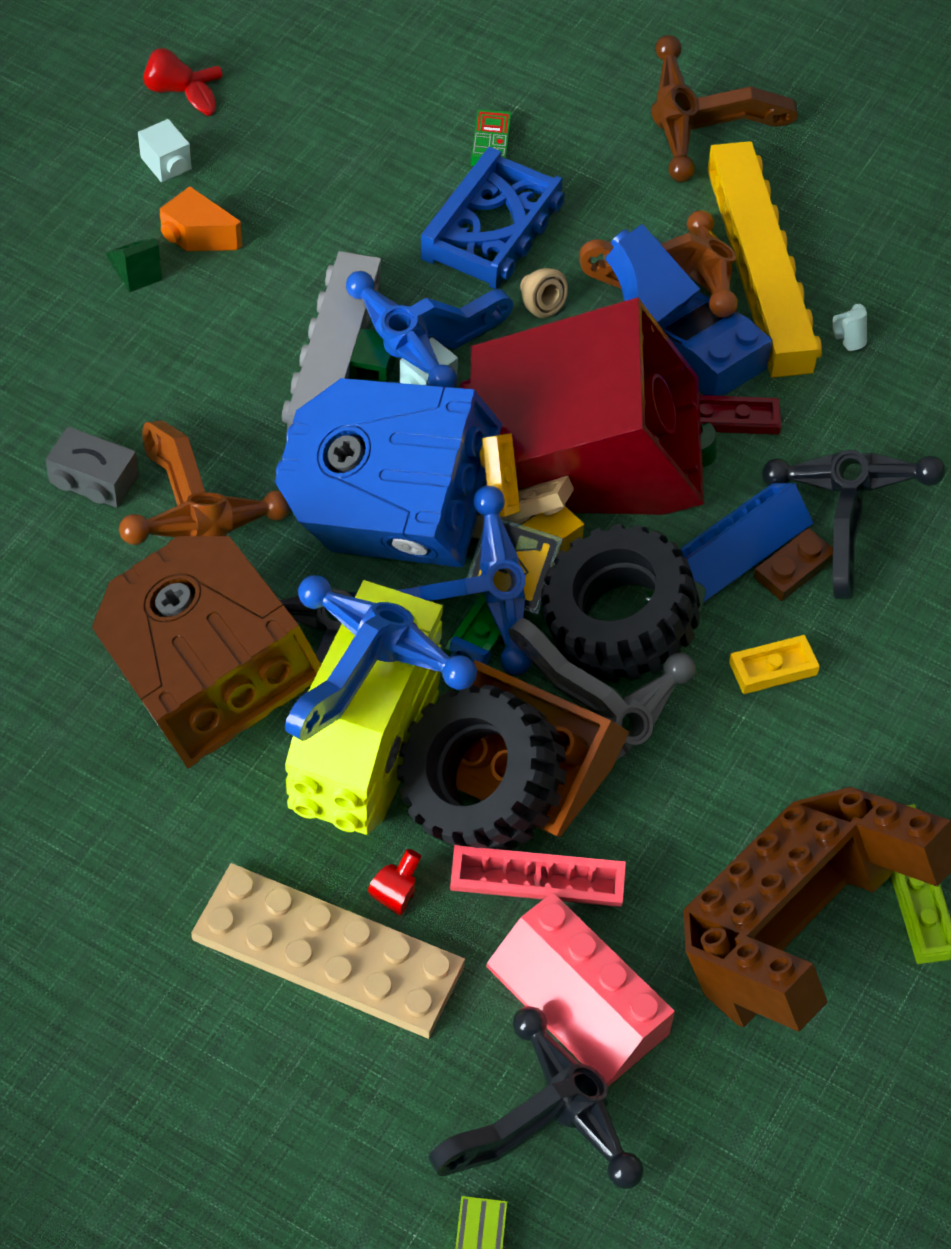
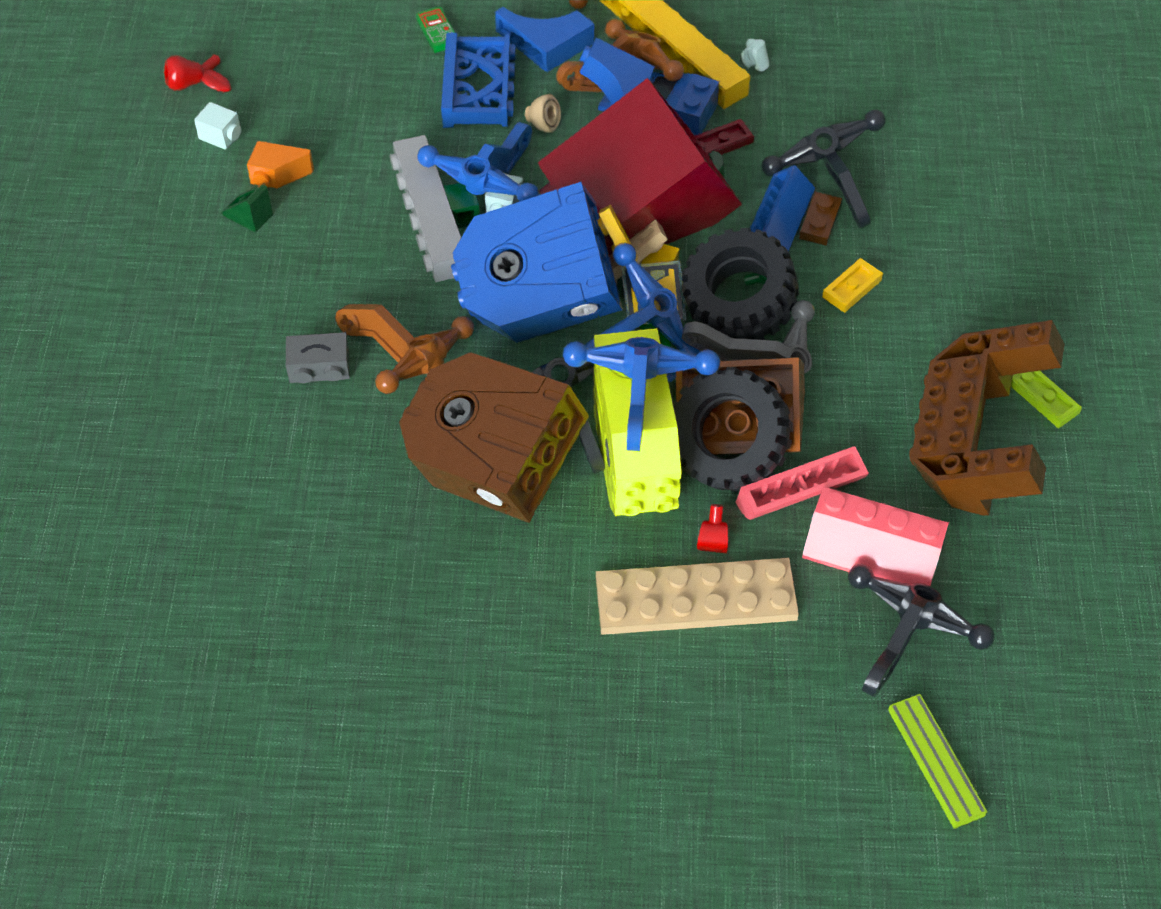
camera: 25 degrees left, 0 degrees up
none -> blue arch [495,7,595,72]

